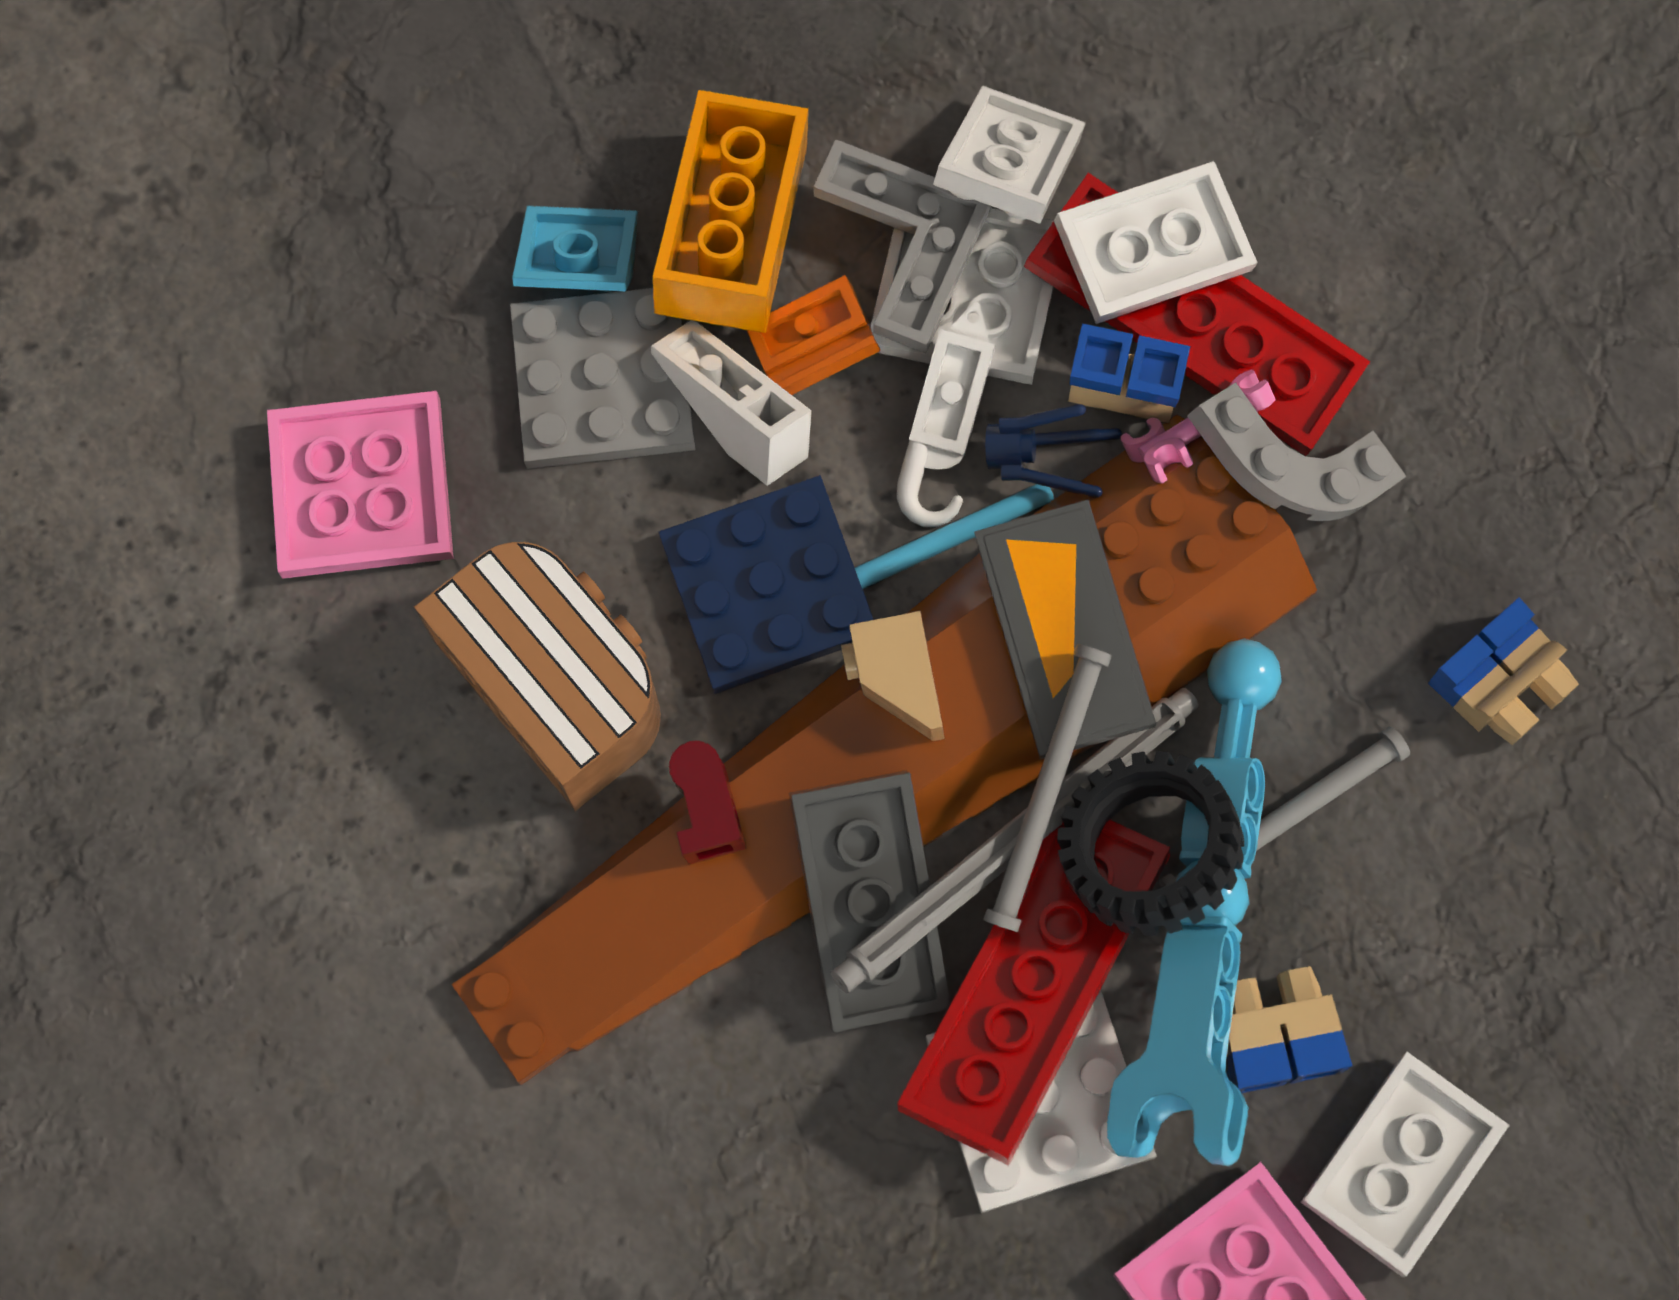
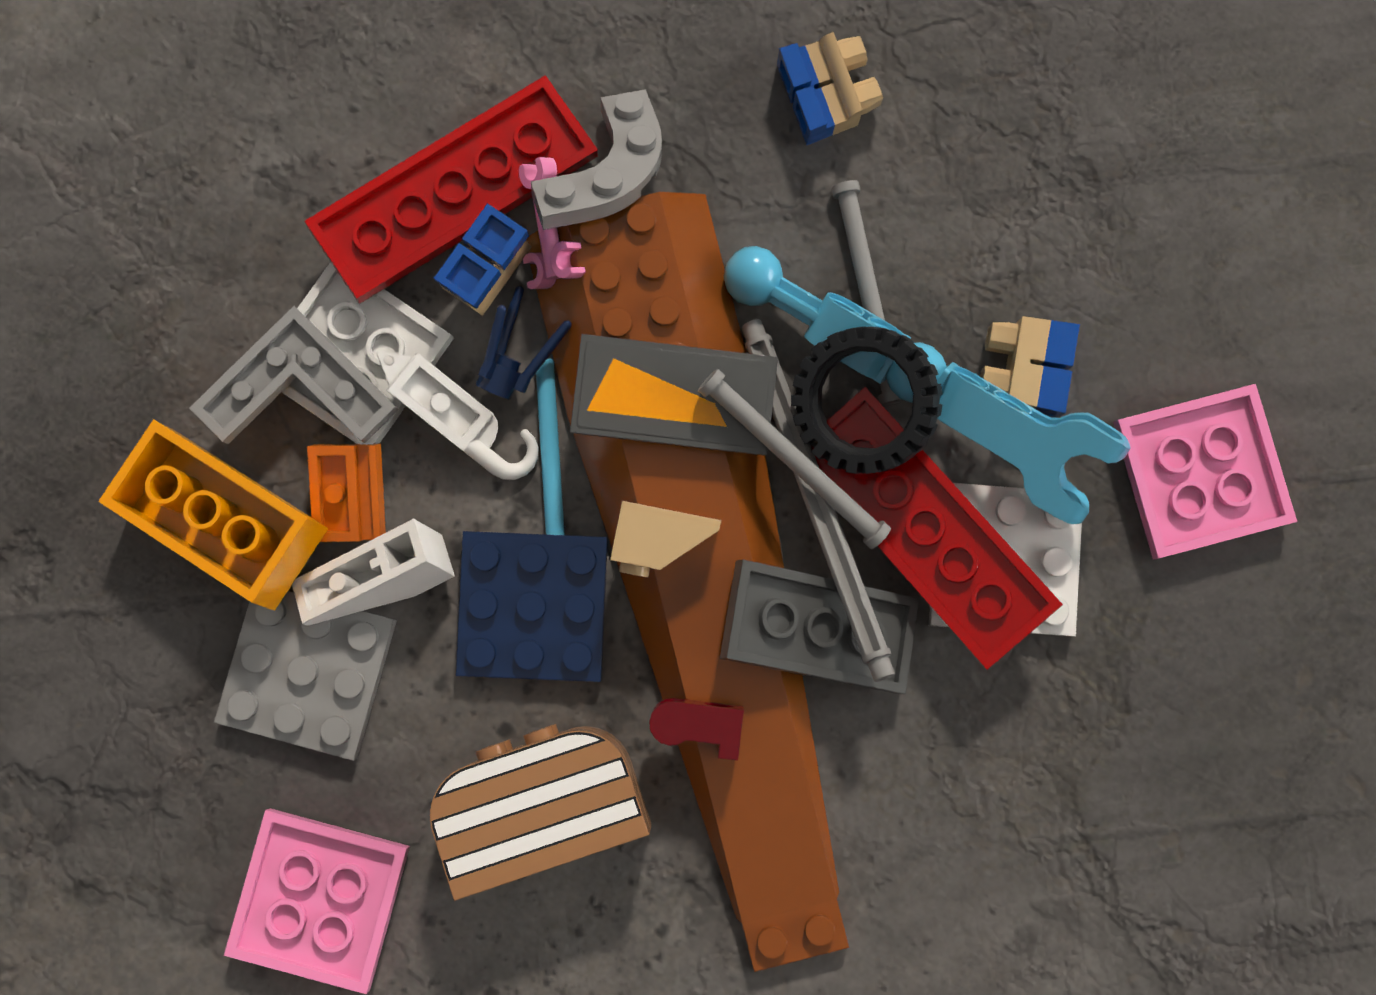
camera: 70 degrees left, 10 degrees up
medium azure slope [512,206,638,291] -> none
white plate [933,86,1085,223] -> none
white plate [1054,161,1257,324] -> none
white plate [1300,1052,1509,1277] -> none

